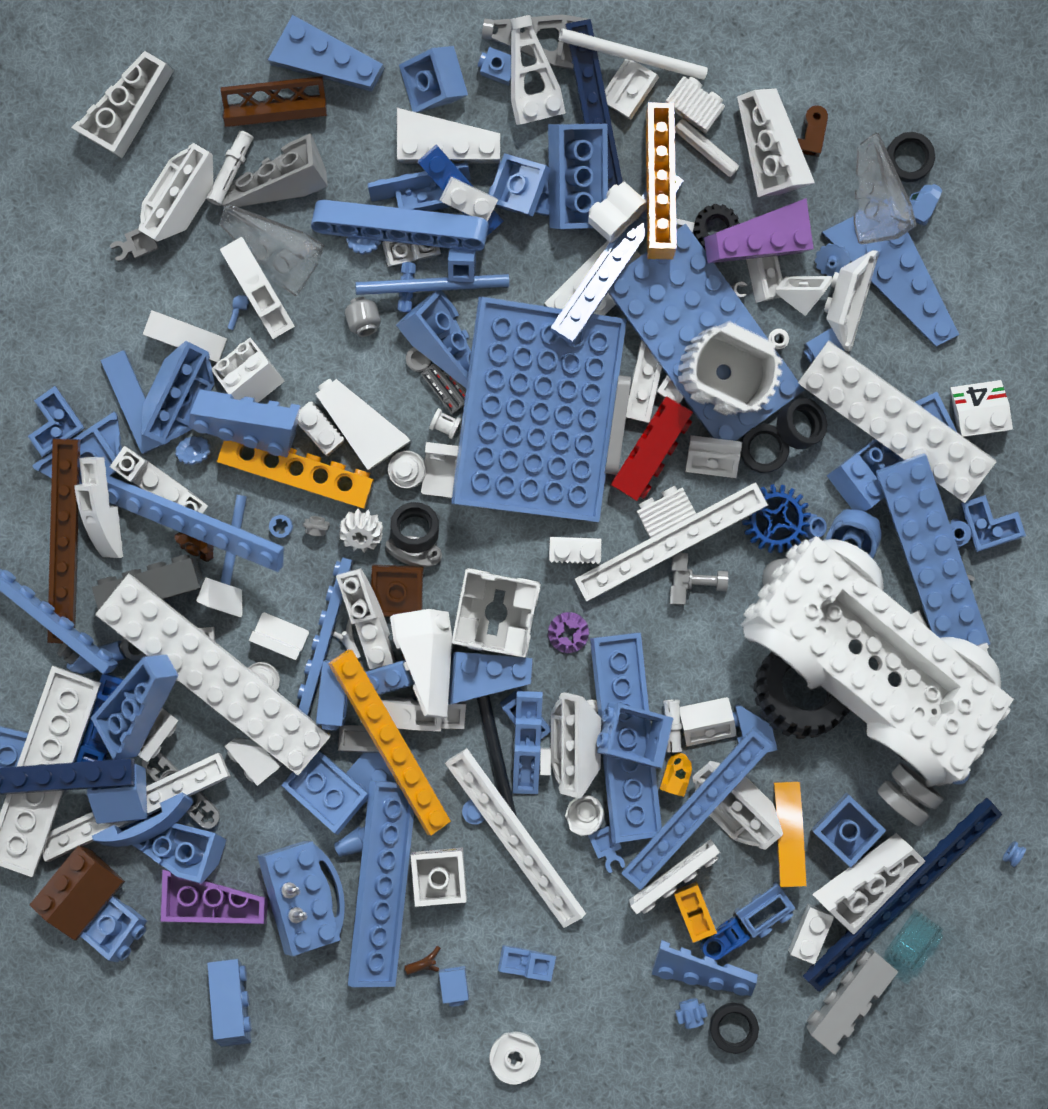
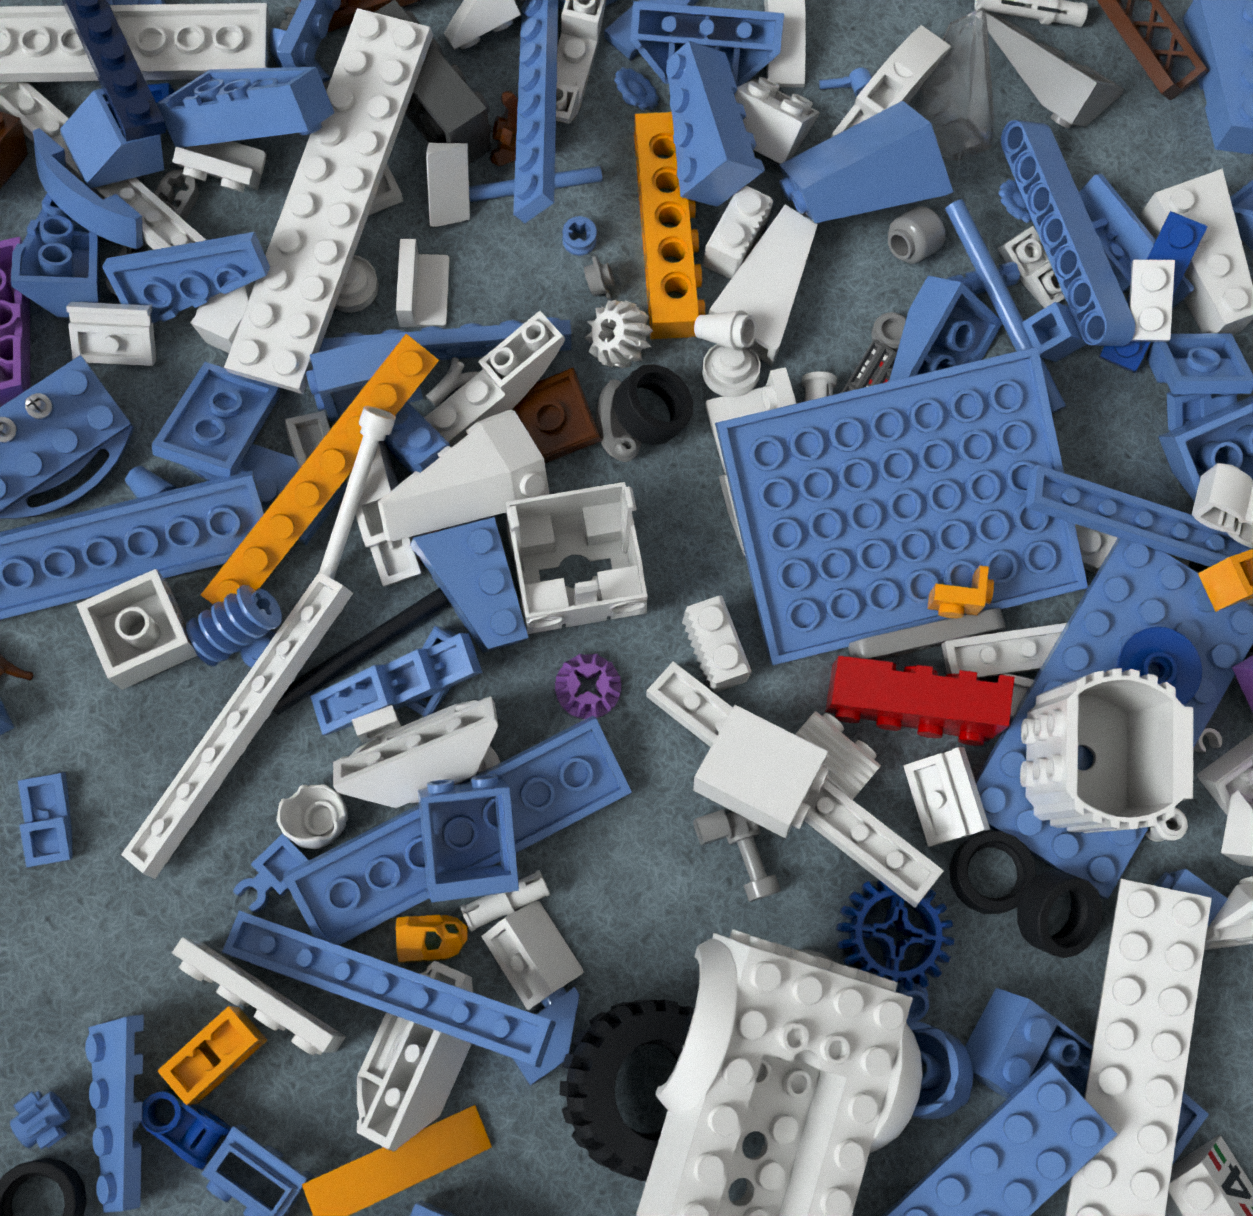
camera: 65 degrees right, 15 degrees down
none -> white plate [66,302,156,366]
none -> medium blue wing [102,232,270,323]
none -> medium blue piece [186,585,282,667]
none -> white piece [319,406,396,580]
none -> white brick [693,705,830,838]
none -> white cone [694,310,757,351]
none -> medium blue slope [779,101,953,223]
none -> light orange bracket [927,565,994,618]
none -> blue dish [1117,627,1203,705]

